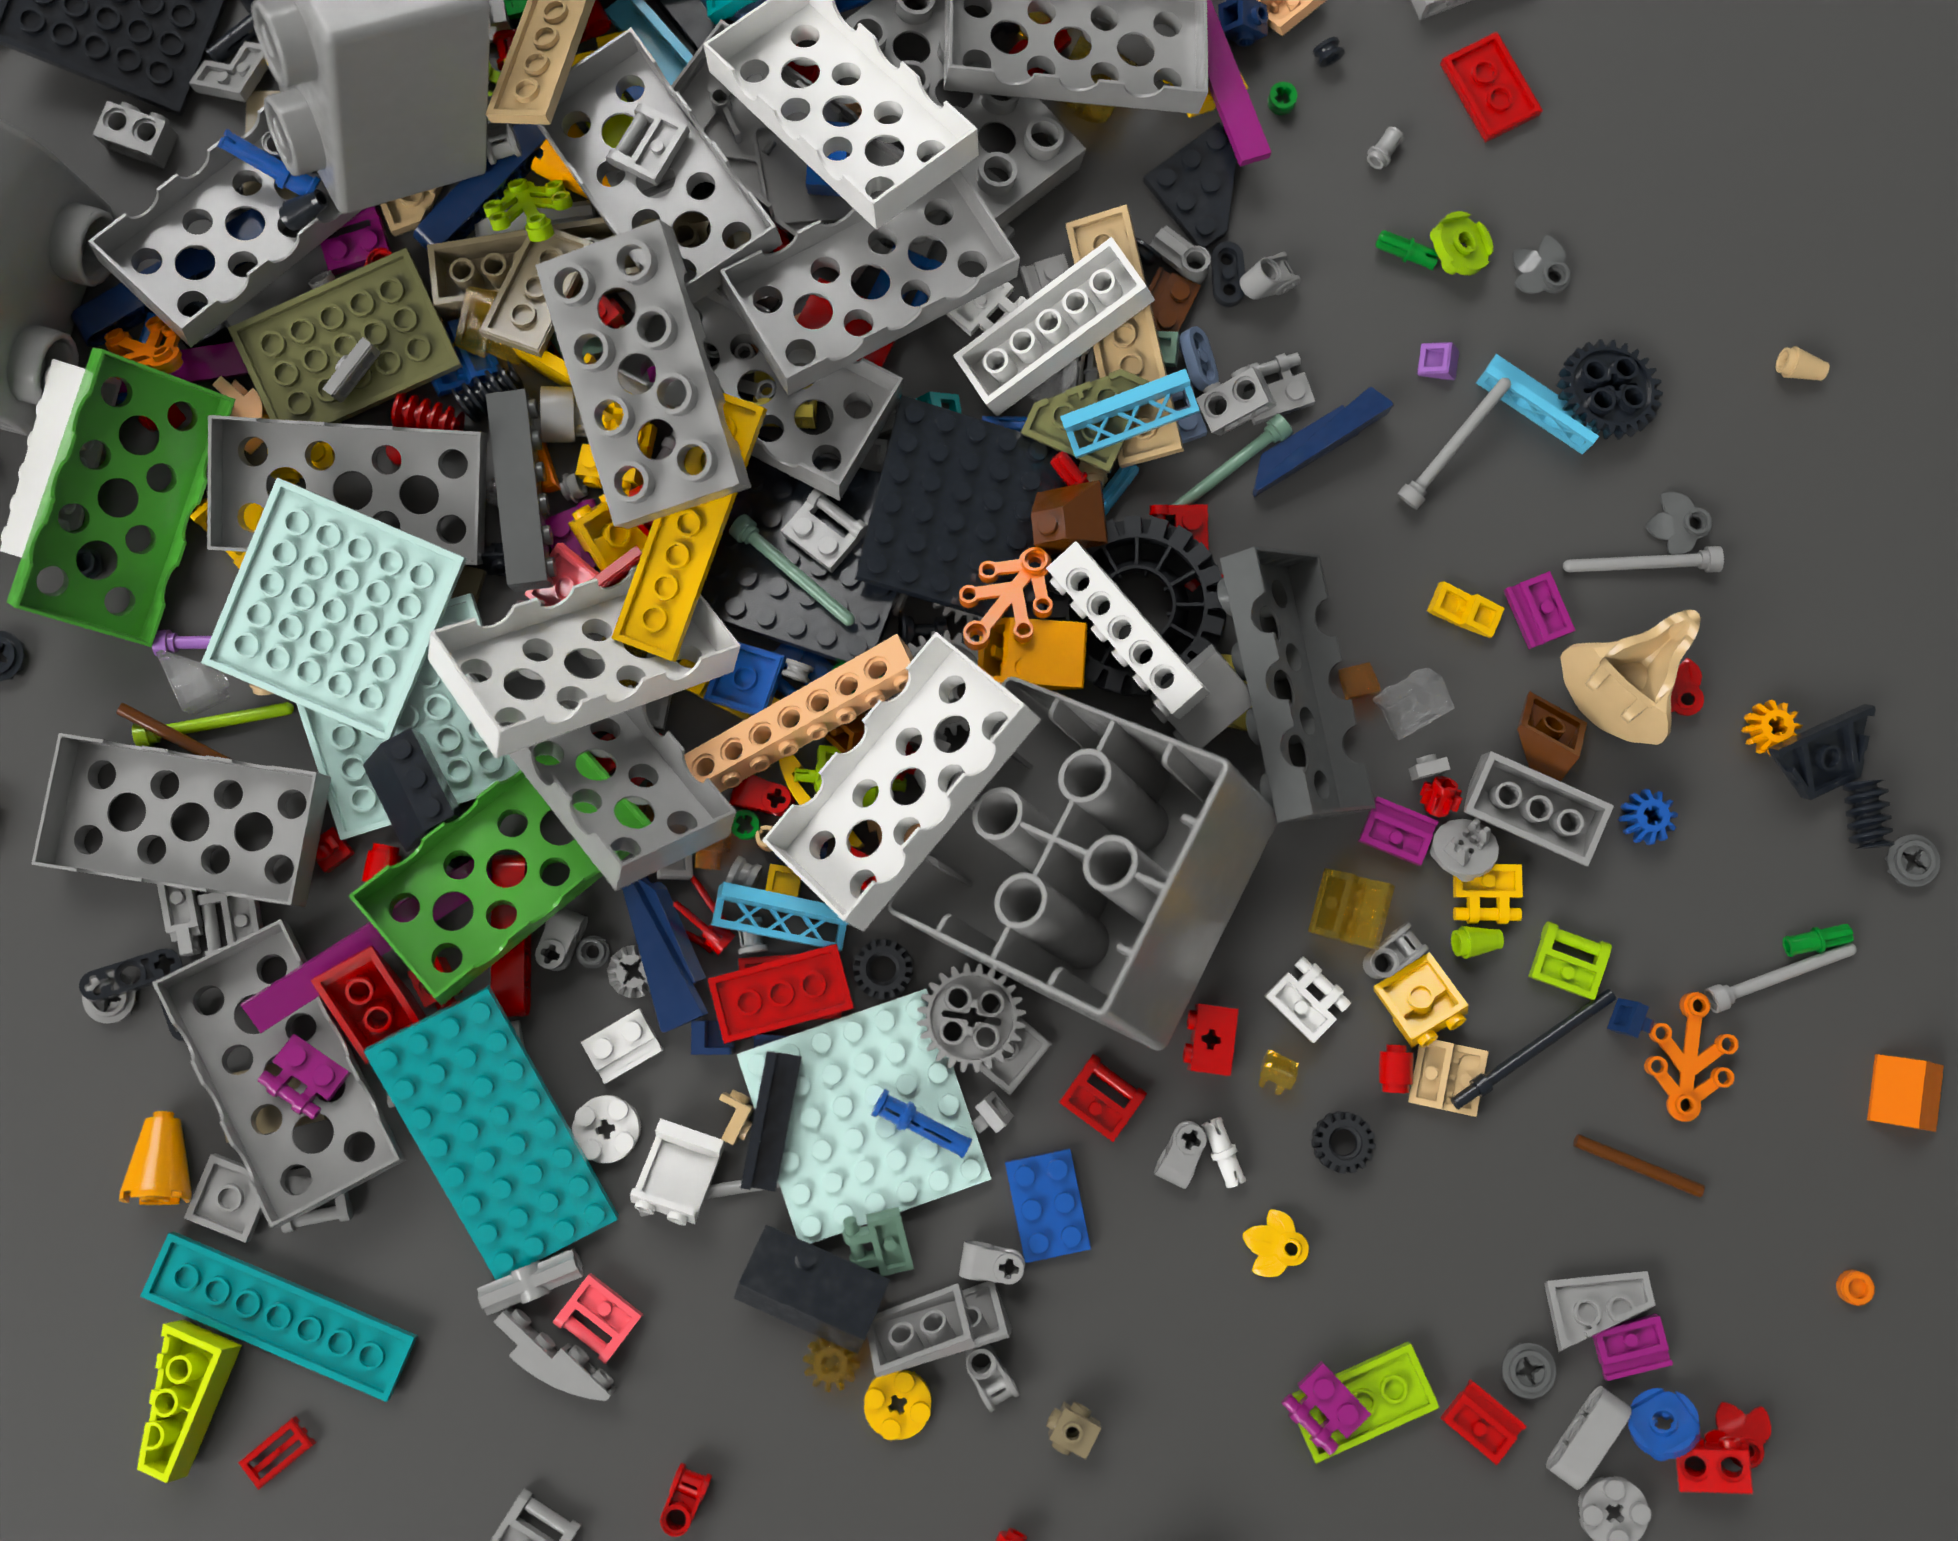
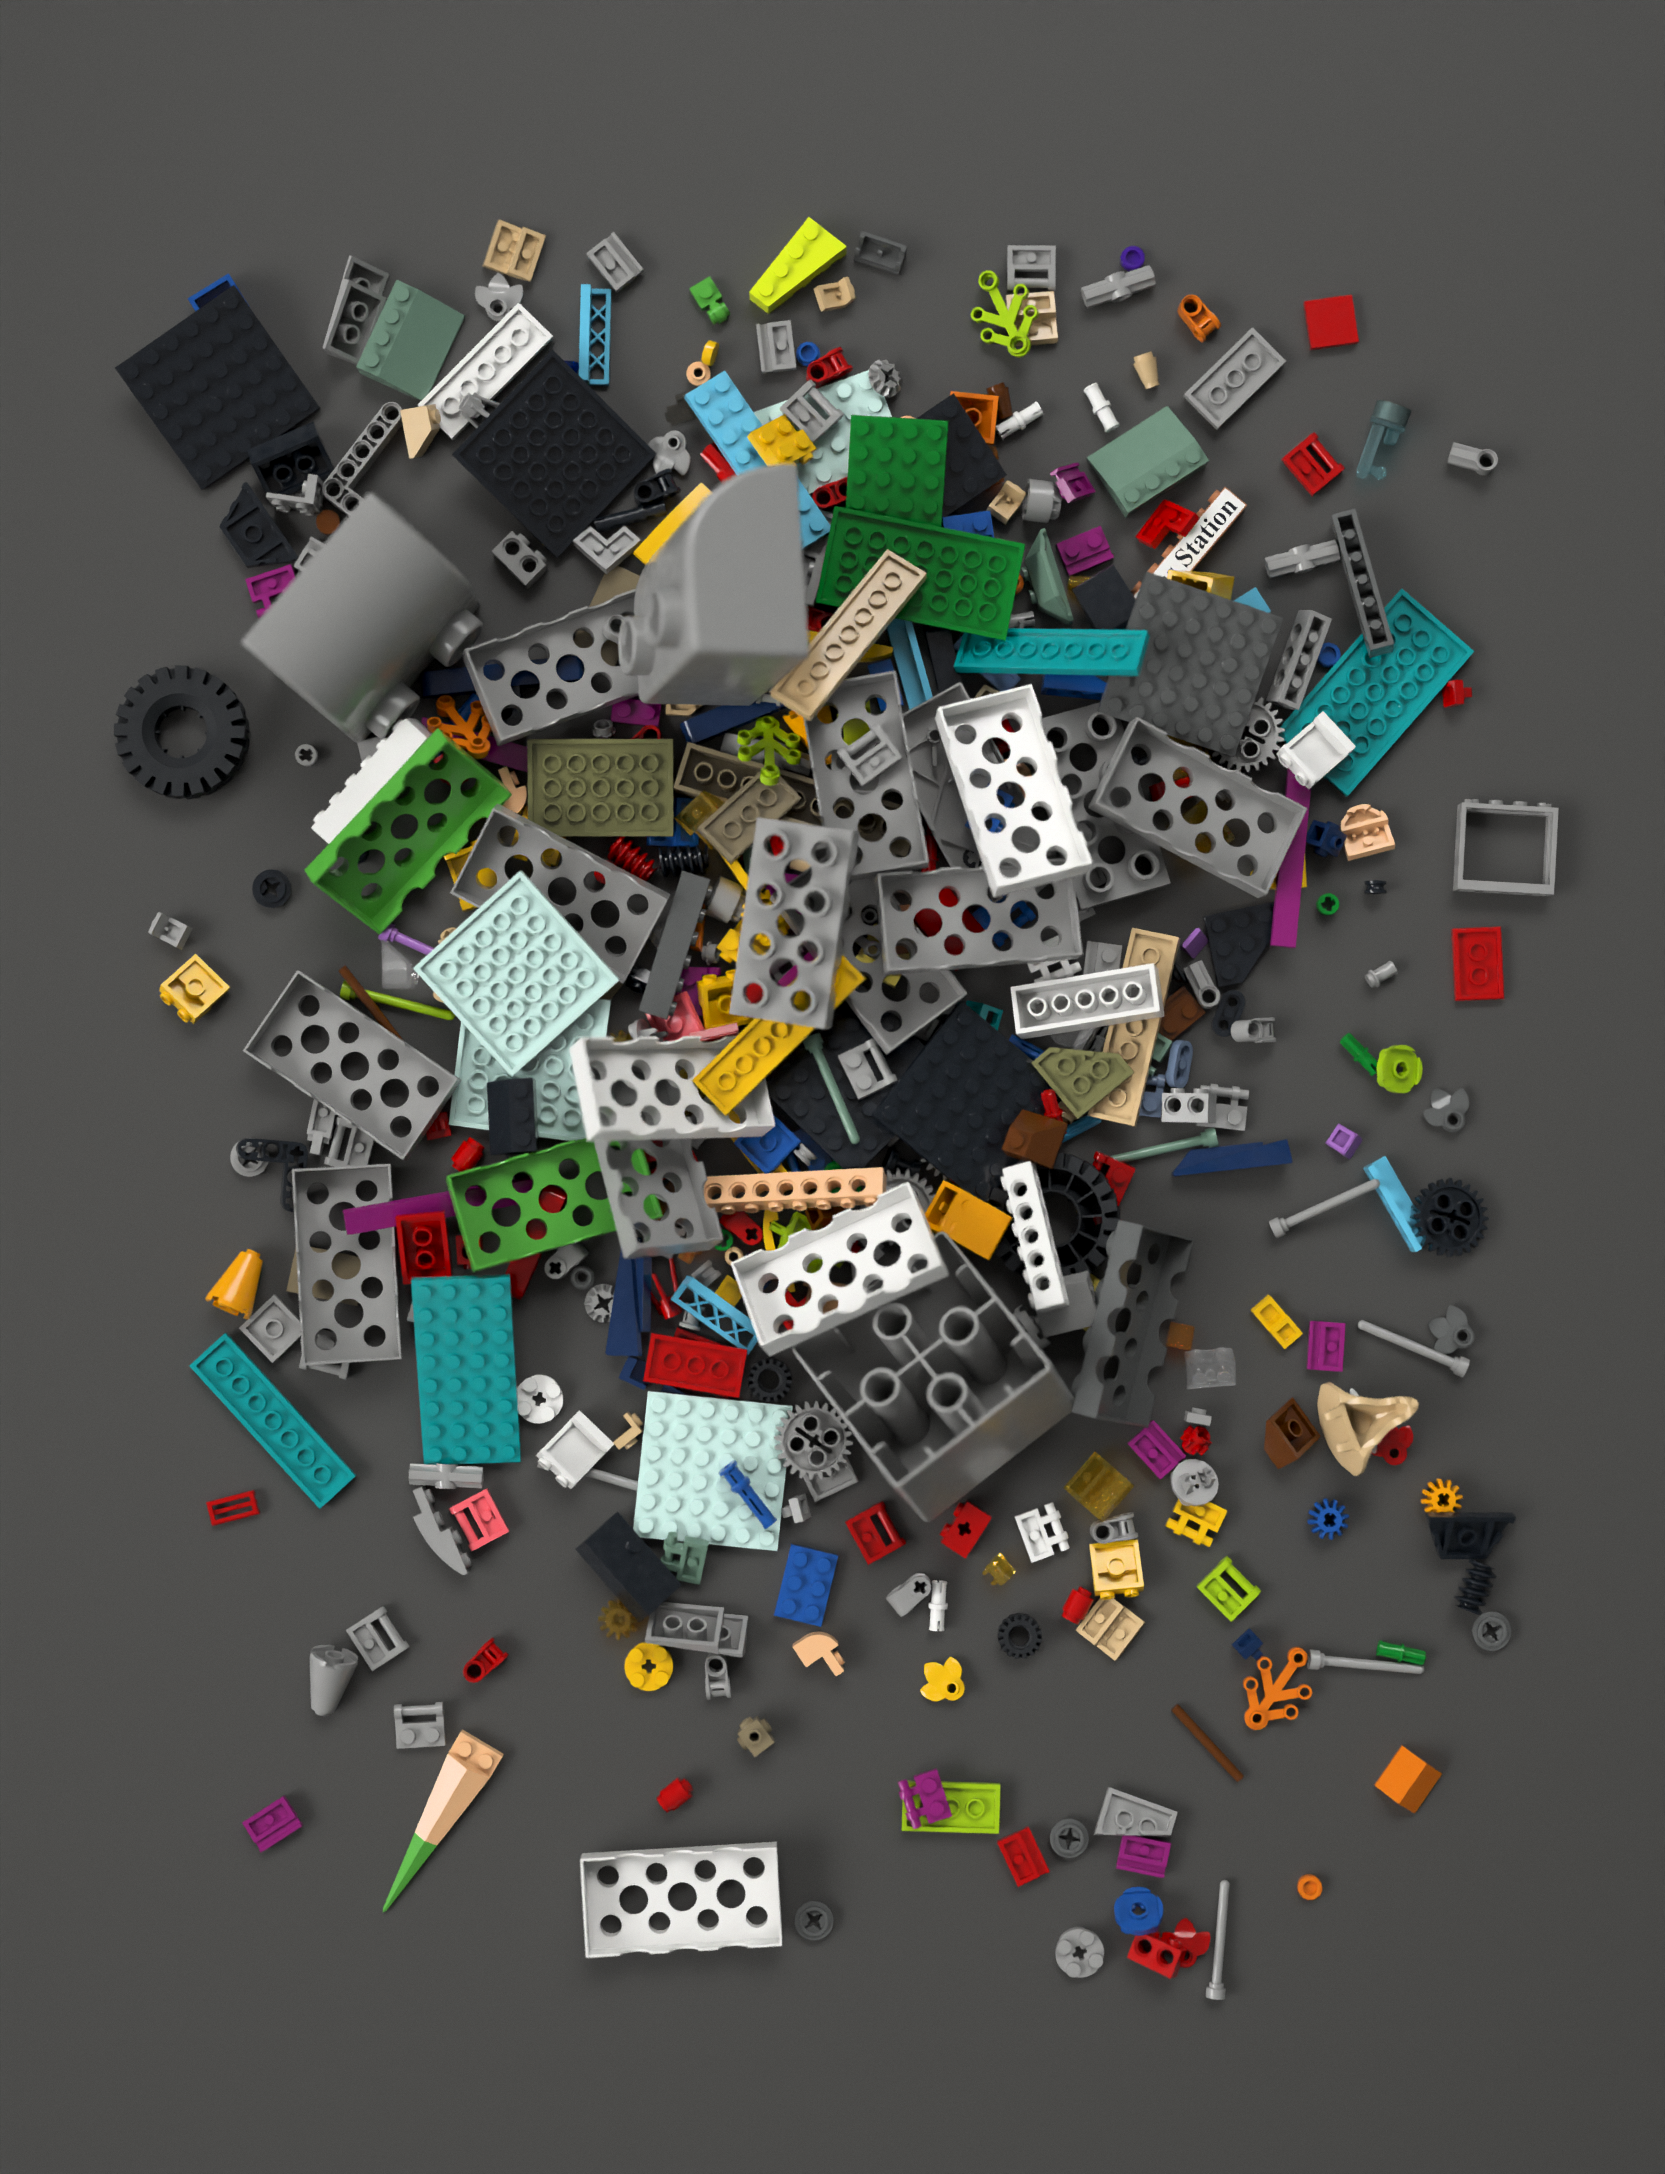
camera: 25 degrees right, 5 degrees up
neon yellow wedge [137,1320,242,1483] -> none
blue pin [218,129,321,196] -> none
magenta plate [257,1034,351,1120] -> none
black cone [279,189,329,231] -> none
light grey plate [322,337,380,403] -> none
white plate [581,1009,664,1084] -> none
black fence [740,1050,802,1192] -> none
orange plant [959,547,1053,650] -> none
light grey piece [959,1240,1025,1284] -> none
medium azure fence [1060,368,1200,459] -> none
lime cone [1451,926,1504,959] -> none
black bar [1451,989,1616,1110] -> none
light grey slope [1463,751,1614,867] -> none
light grey beam [1546,1386,1631,1490] -> none
tan cone [1776,346,1829,381] -> none
none -> light nougat brick [793,1632,845,1676]
none -> medium lavender slope [1180,928,1208,958]
none -> light grey piece [1206,1880,1230,2000]

